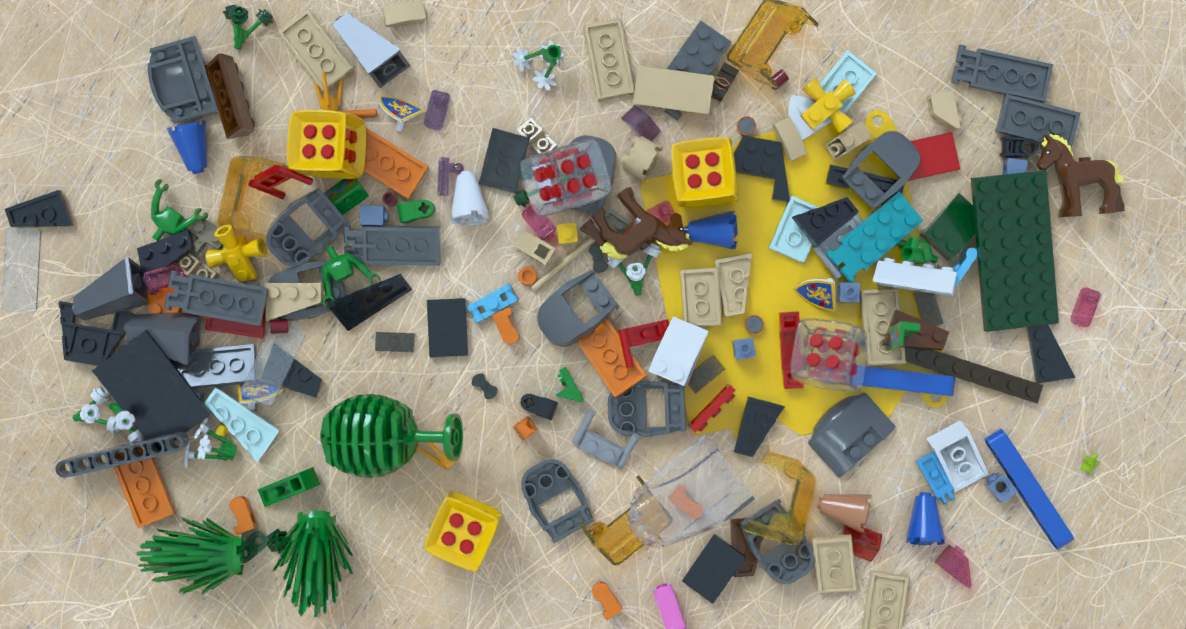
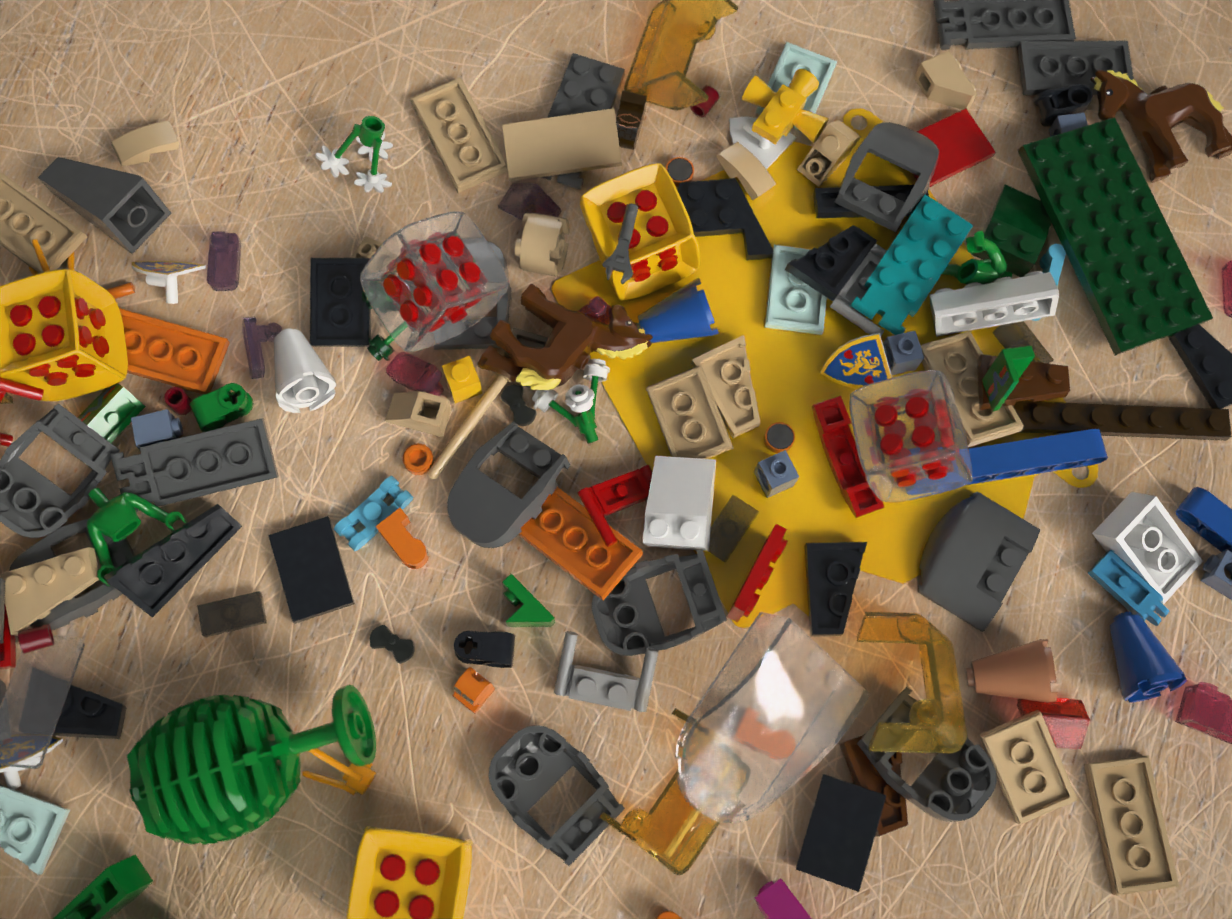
camera: 20 degrees left, 15 degrees down
none -> dark grey piece [602,204,639,284]

